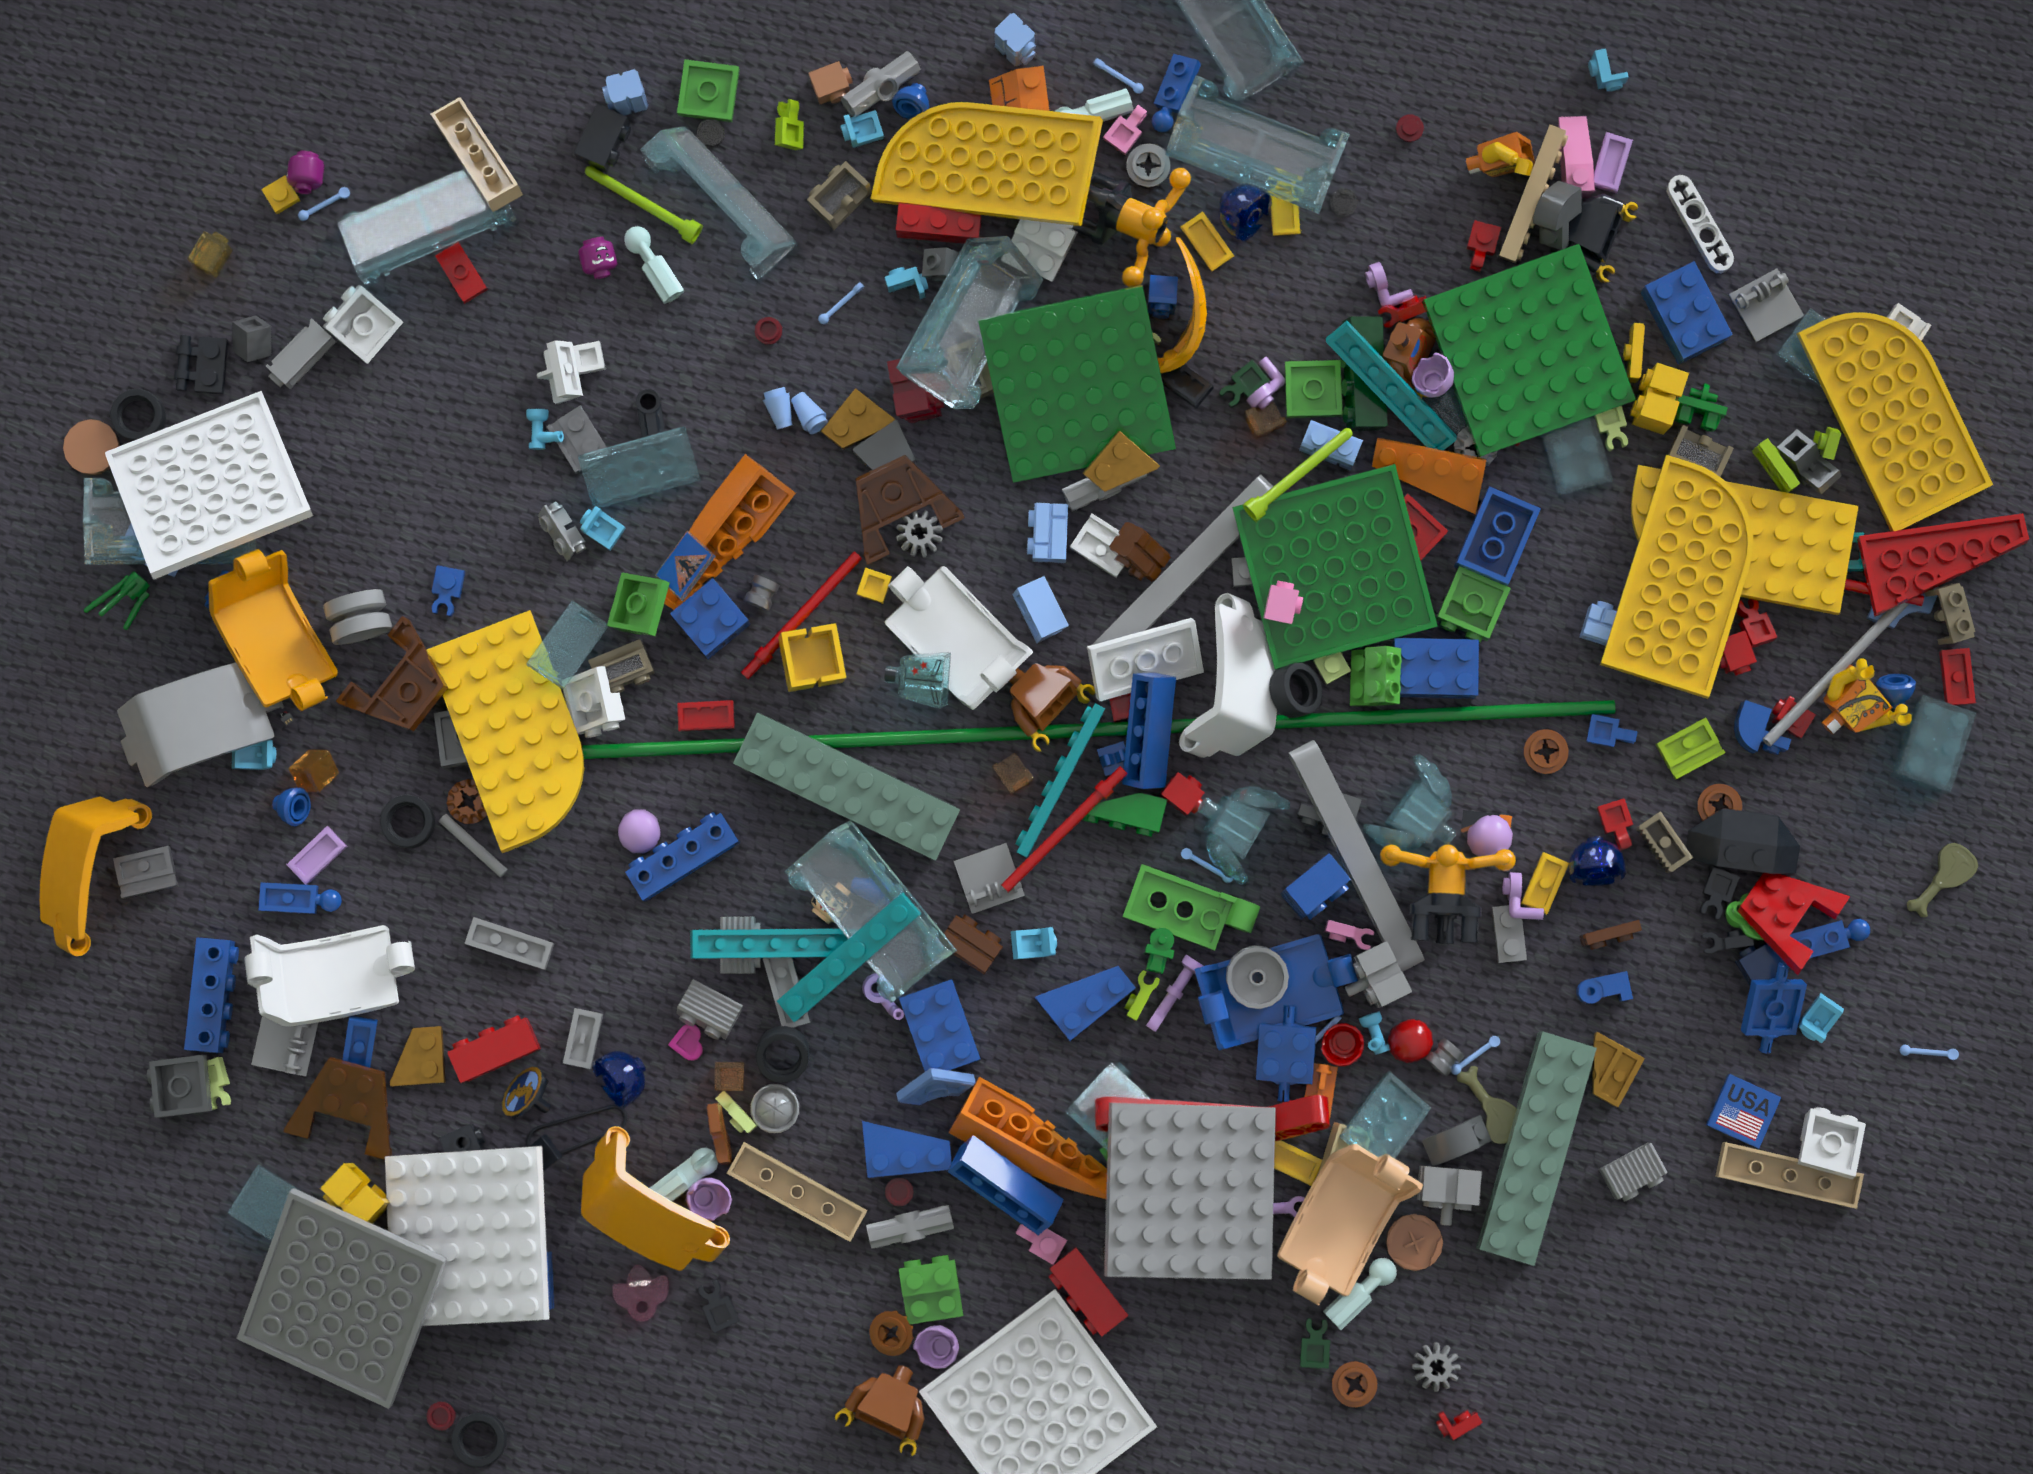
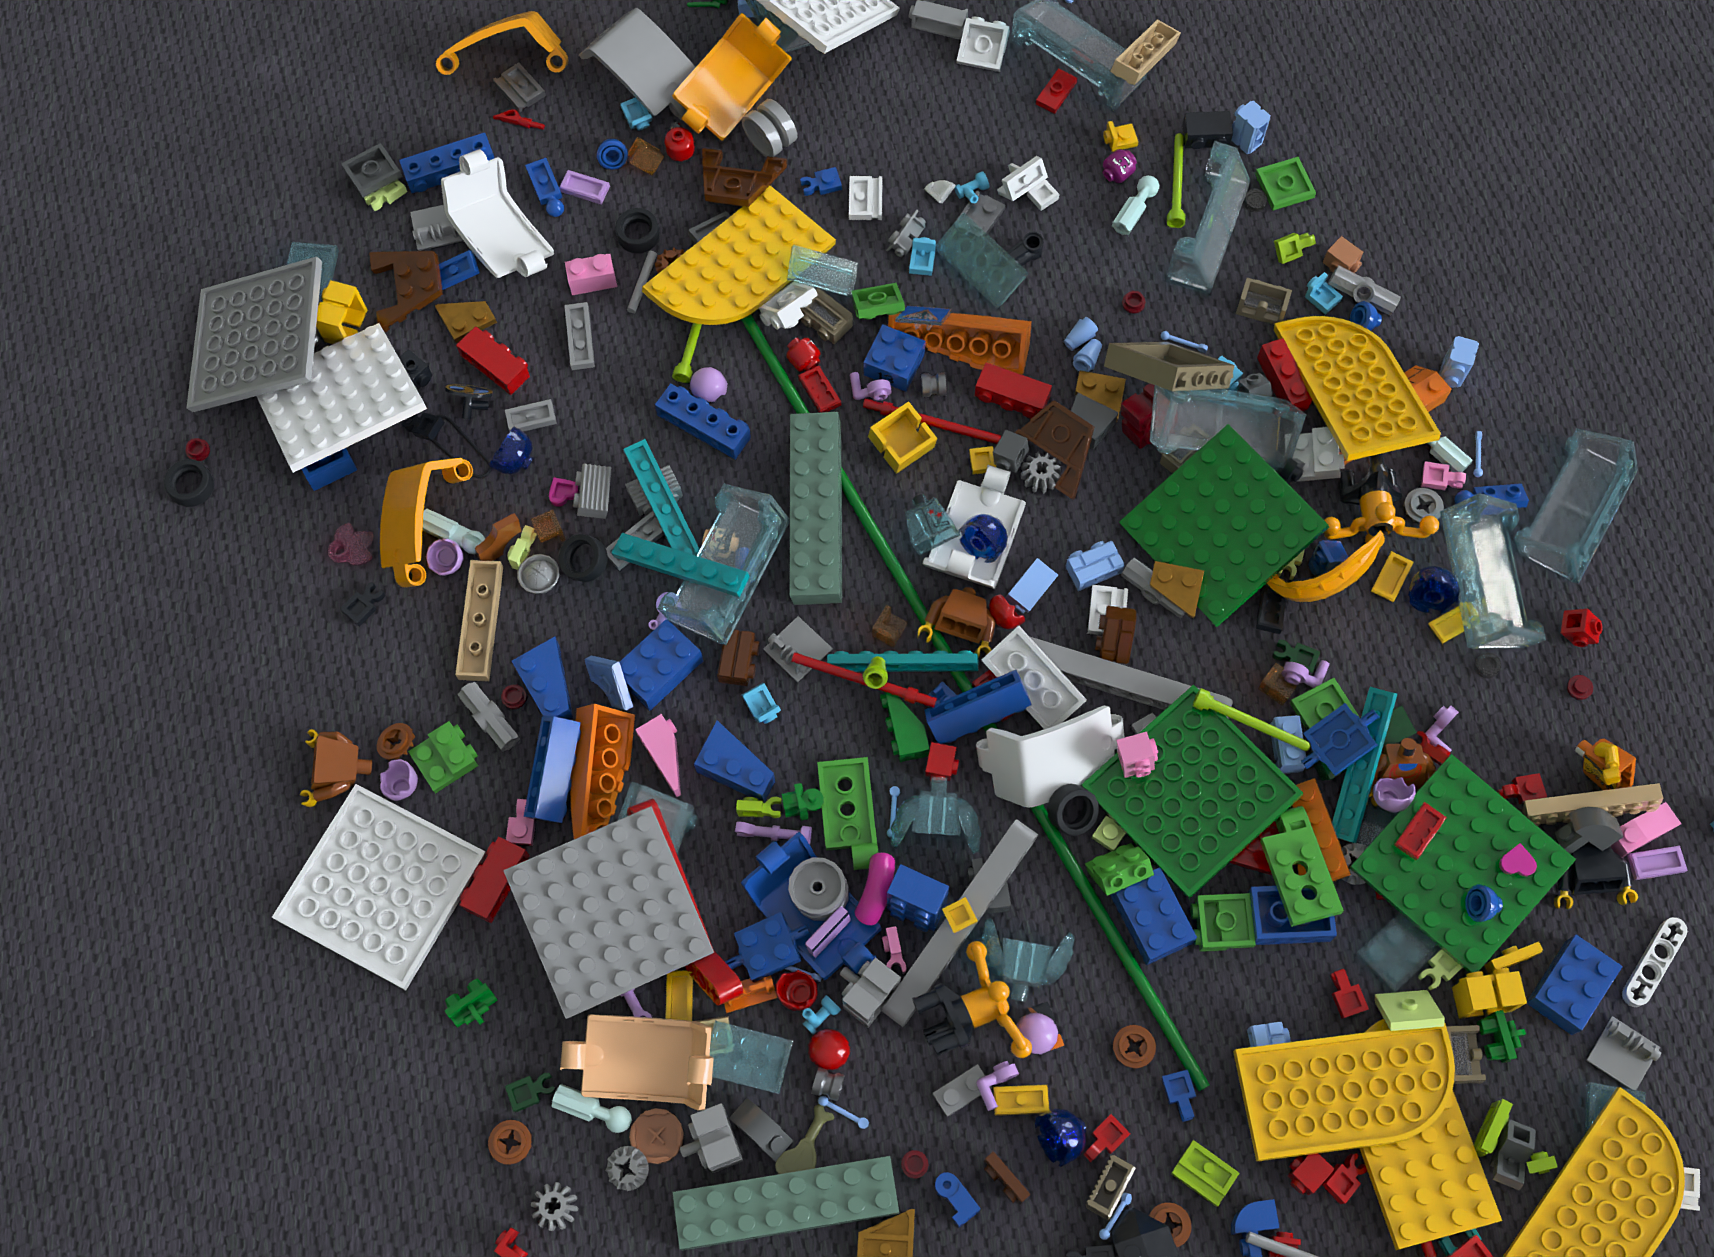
camera: 65 degrees right, 15 degrees down
none -> green hips [444,979,498,1028]
none -> red hand [493,109,545,130]
none -> bright pink brick [565,254,617,295]
none -> light grey gear [605,1146,649,1191]
none -> bright pink slope [635,714,681,798]
none -> red head [664,127,695,161]
none -> lime piece [672,323,702,383]
none -> red head [786,337,821,372]
none -> lavender tile [805,906,851,958]
none -> white plate [849,176,882,220]
none -> lavender plate [850,372,892,401]
none -> dark pink cylinder [855,853,895,925]
none -> lime cone [863,656,888,689]
none -> dark red plate [901,1150,928,1179]
none -> white tile [924,180,956,203]
none -> yellow plate [942,897,978,933]
none -> clear blue cylinder [958,514,1008,563]
none -> red brick [975,362,1052,418]
none -> red hair [989,594,1025,629]
none -> dark grey brick [993,430,1029,473]
none -> light blue hinge [1099,1192,1132,1240]
none -> yellow bracket [1103,121,1138,152]
none -> dark tan window [1104,342,1235,391]
none -> bright green hinge [1260,806,1344,927]
none -> black plate [1279,458,1306,485]
none -> blue plate [1301,703,1380,776]
none -> red plate [1330,969,1369,1019]
none -> yellowish green plate [1375,990,1445,1031]
none -> red plate [1394,802,1447,860]
none -> blue brick [1465,884,1503,922]
none -> dark pink tile [1499,843,1537,876]
none -> red brick [1561,608,1602,647]

